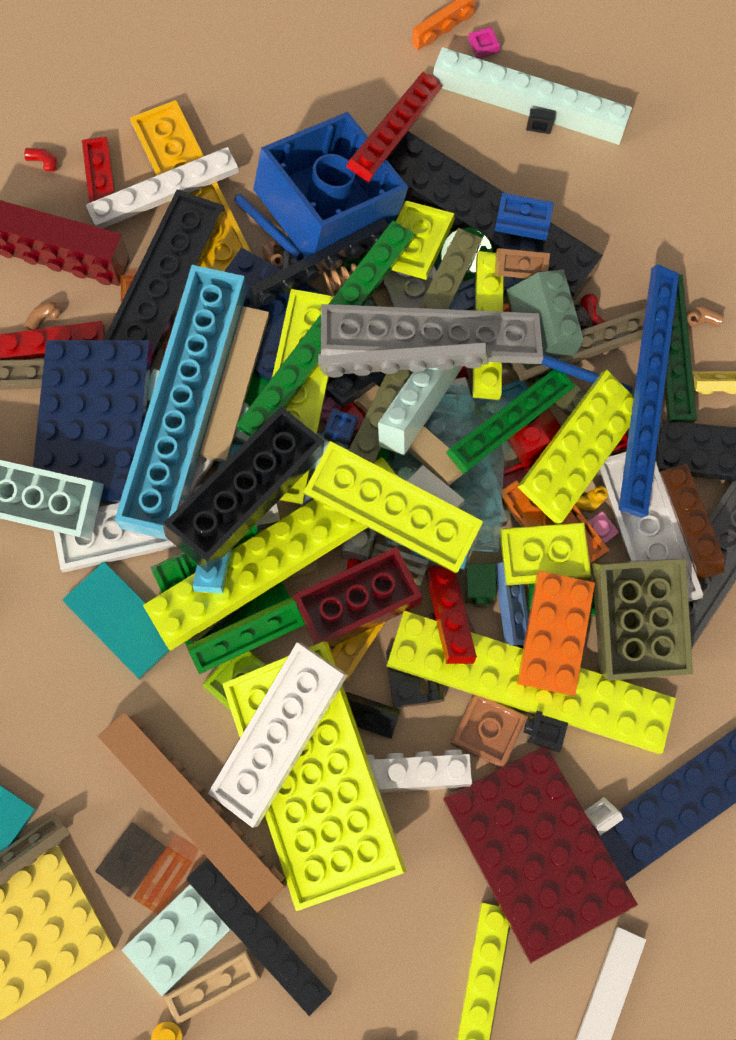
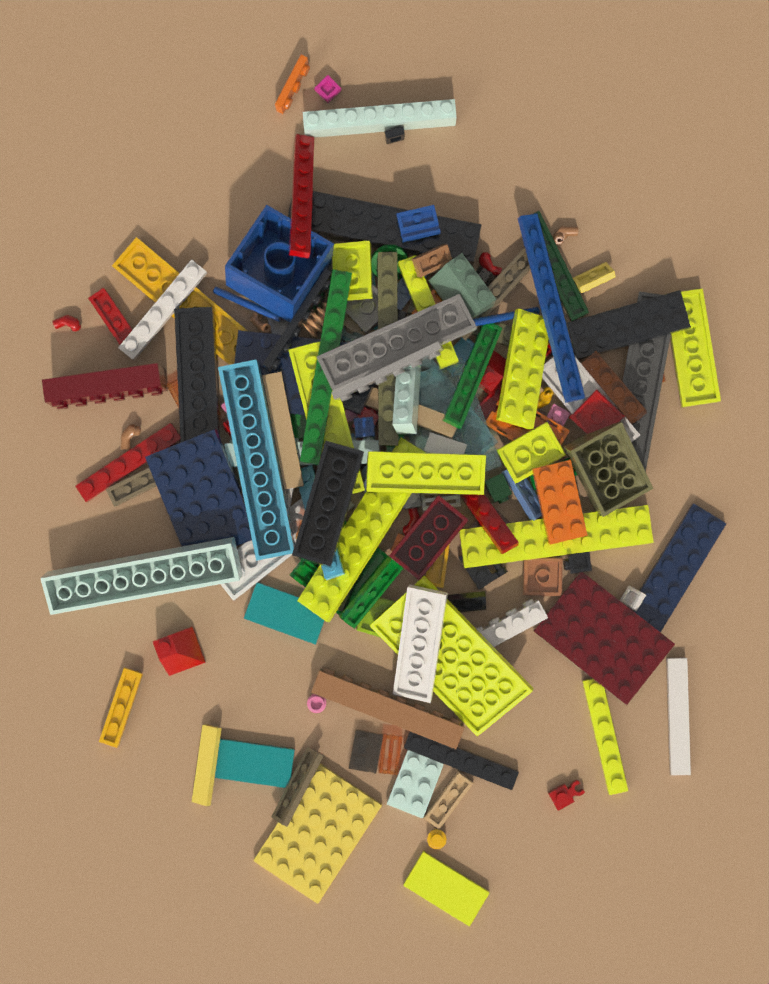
camera: 15 degrees left, 15 degrees up
none -> bright pink plate [307,694,326,713]
none -> red tile [569,389,625,434]

